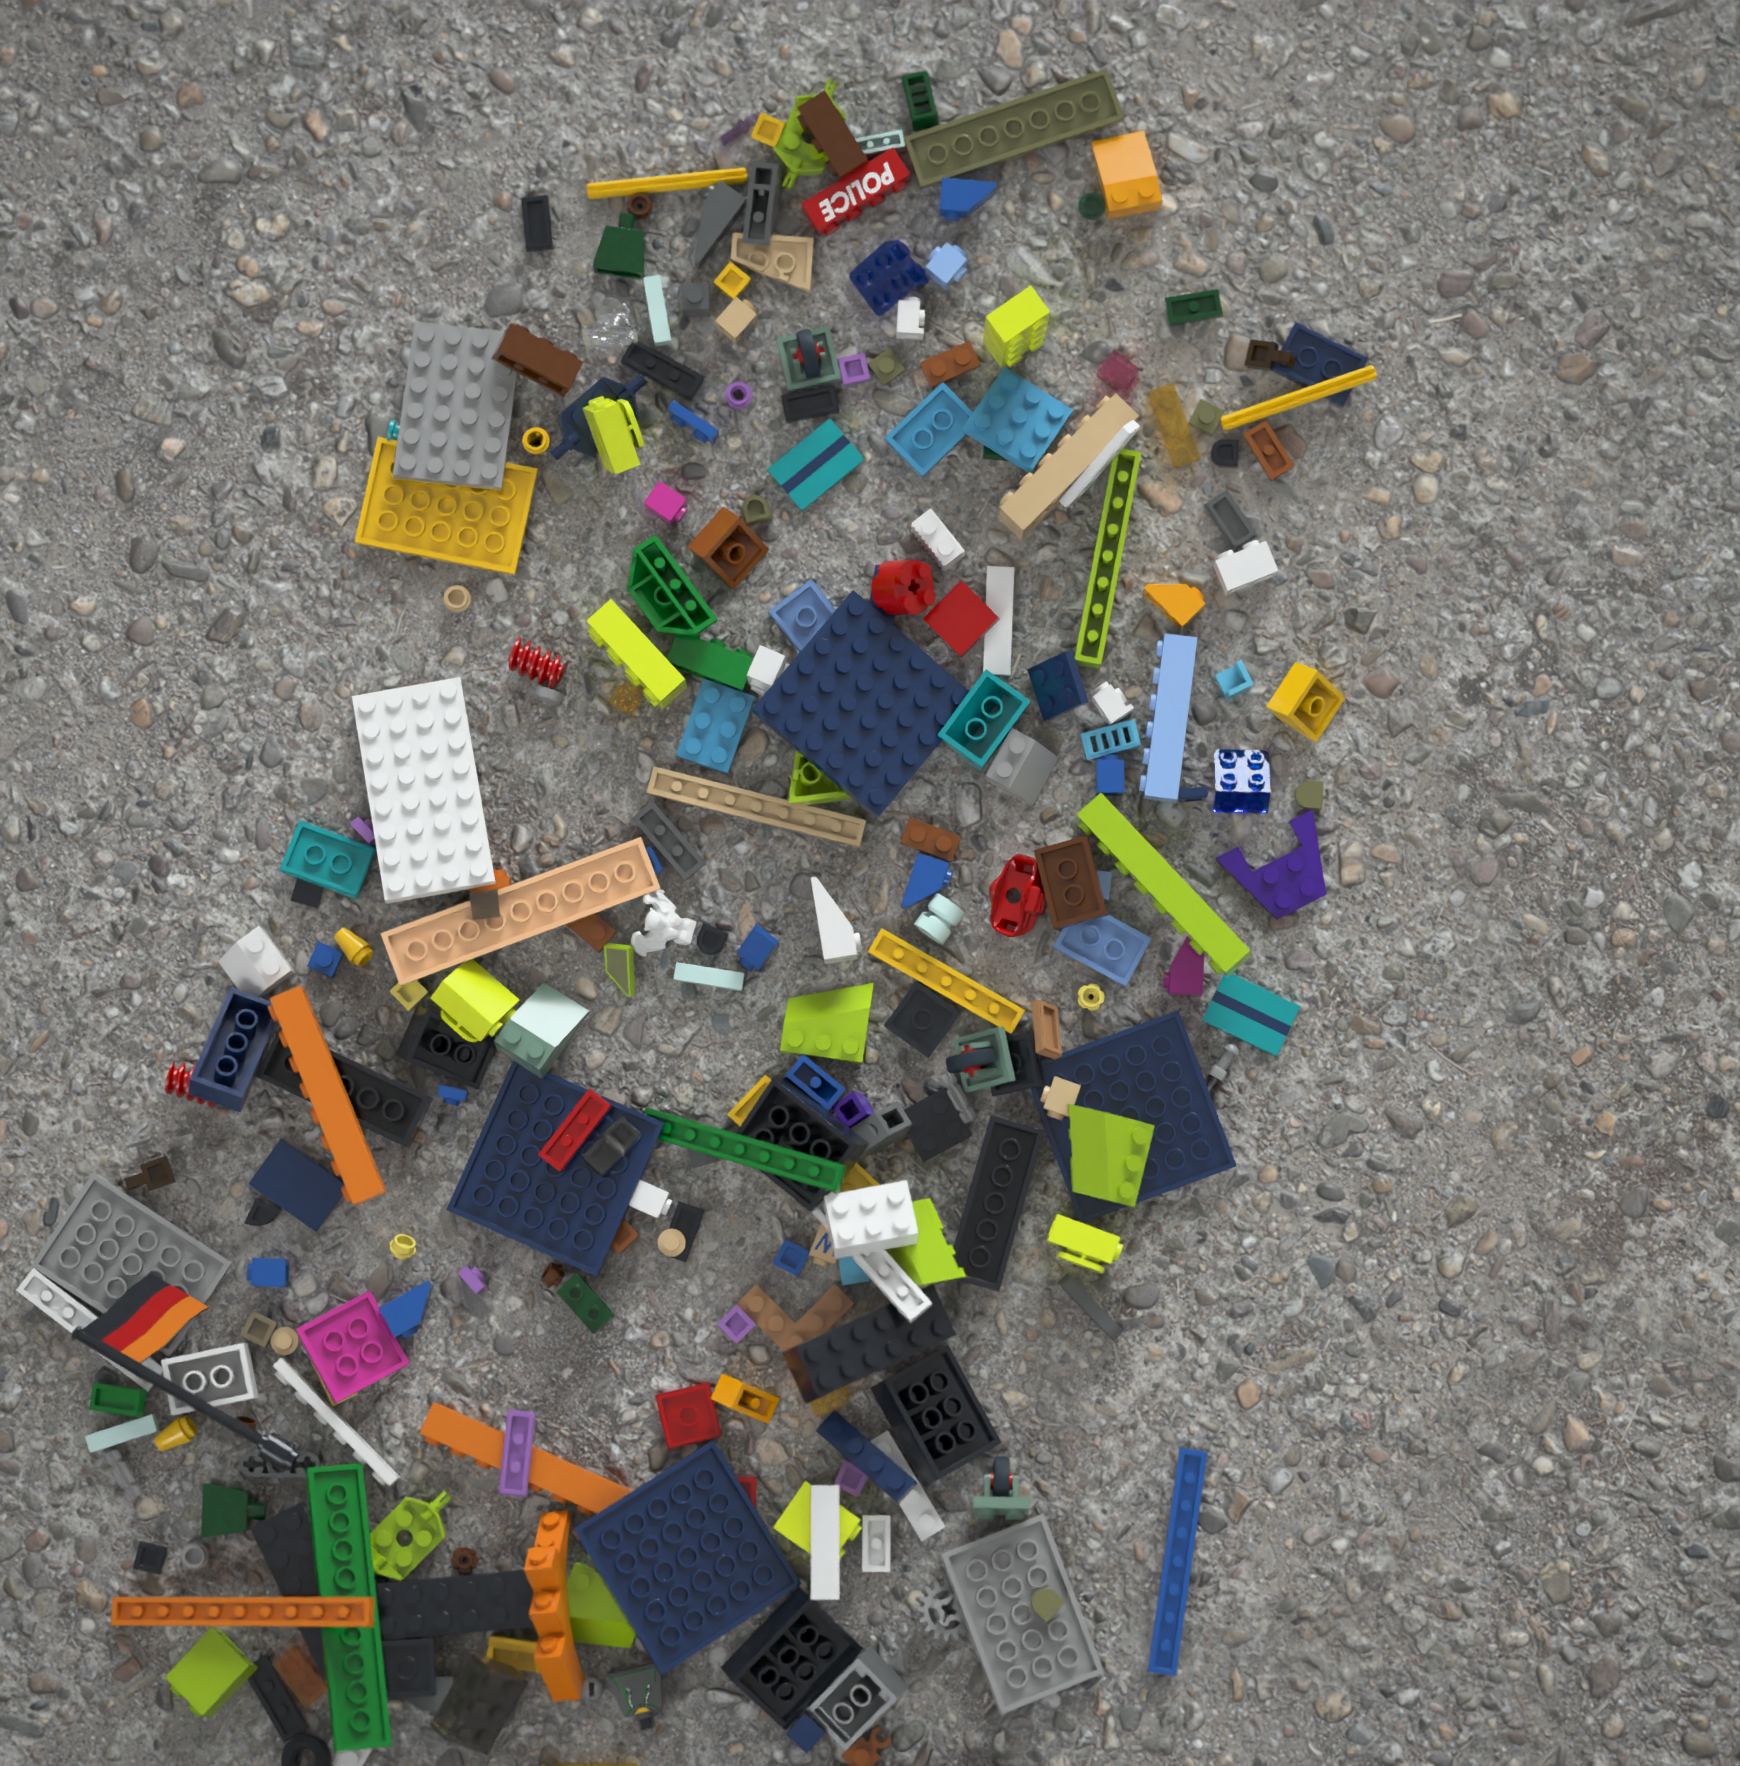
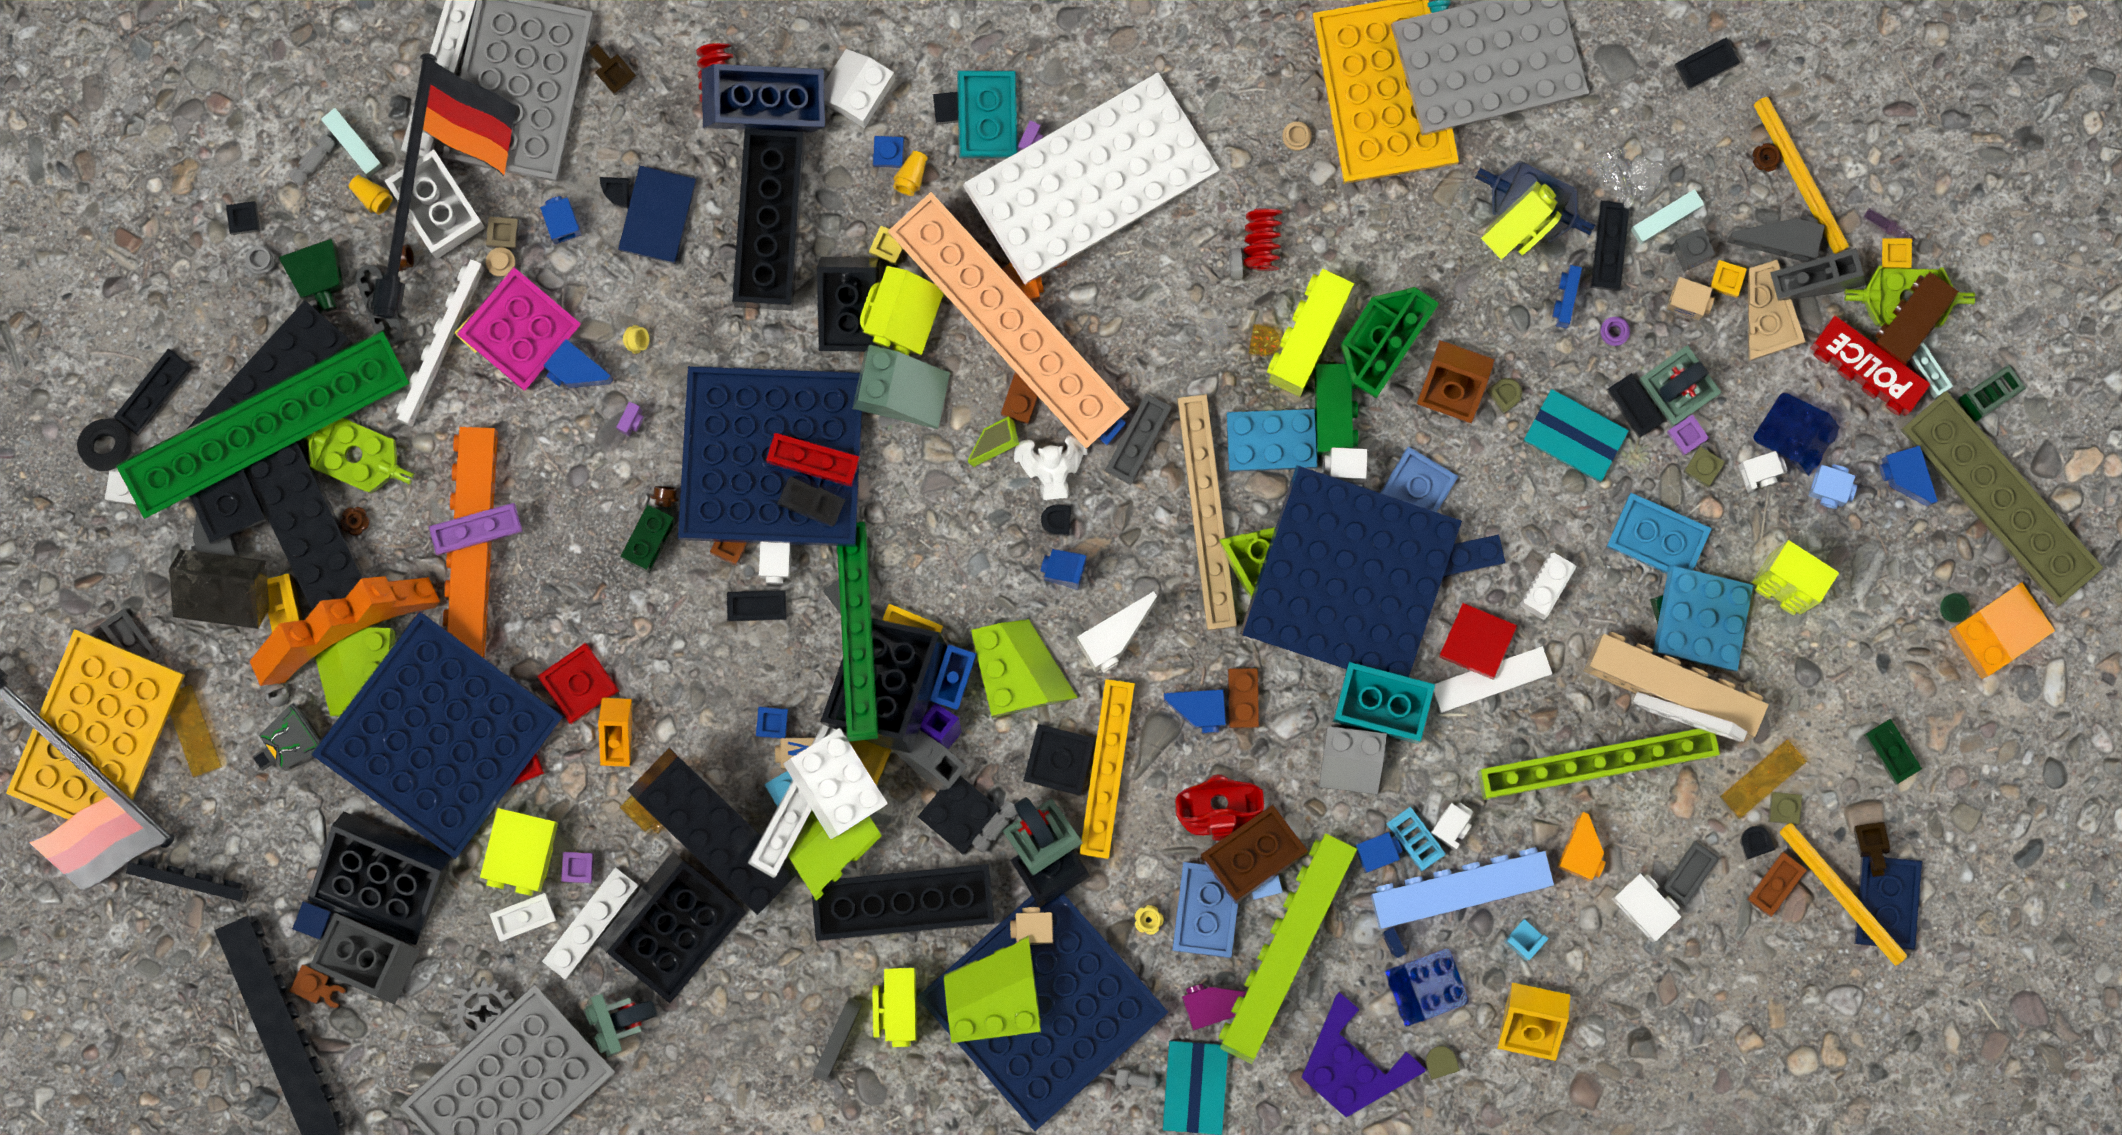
camera: 70 degrees right, 0 degrees up
green tile [89,1382,147,1418] -> none
orange plate [111,1597,374,1627] -> none
lime brick [165,1627,258,1718] -> none
orange brick [268,985,387,1206] -> none
clear orange plate [272,1645,327,1708] -> none
blue plate [437,1085,469,1106] -> none
clear smoke tile [470,889,500,920] -> none
reddish brown brick [491,323,583,397] -> none
yellow cone [522,427,550,455] -> none
dark green torso [593,213,645,280] -> none
dark pink brick [644,480,688,526] -> none
tan plate [658,1229,686,1257] -> none
light aqua piece [674,962,745,991] -> none
medium lavender plate [717,1305,756,1344] -> none
medium nougat plate [737,1284,854,1351] -> none
white tile [811,1485,839,1600] -> none
dark blue plate [816,1410,918,1504] -> none
red brick [871,560,936,615] -> none
light aqua wheel [914,893,965,945] -> none
dark orange plate [920,340,981,389] -> none
dark blue plate [1027,651,1089,721] -> none
olive tile [1030,1588,1065,1622] -> none
medium nougat tile [1031,999,1062,1060] -> none
clear pink brick [1096,349,1140,396] -> none

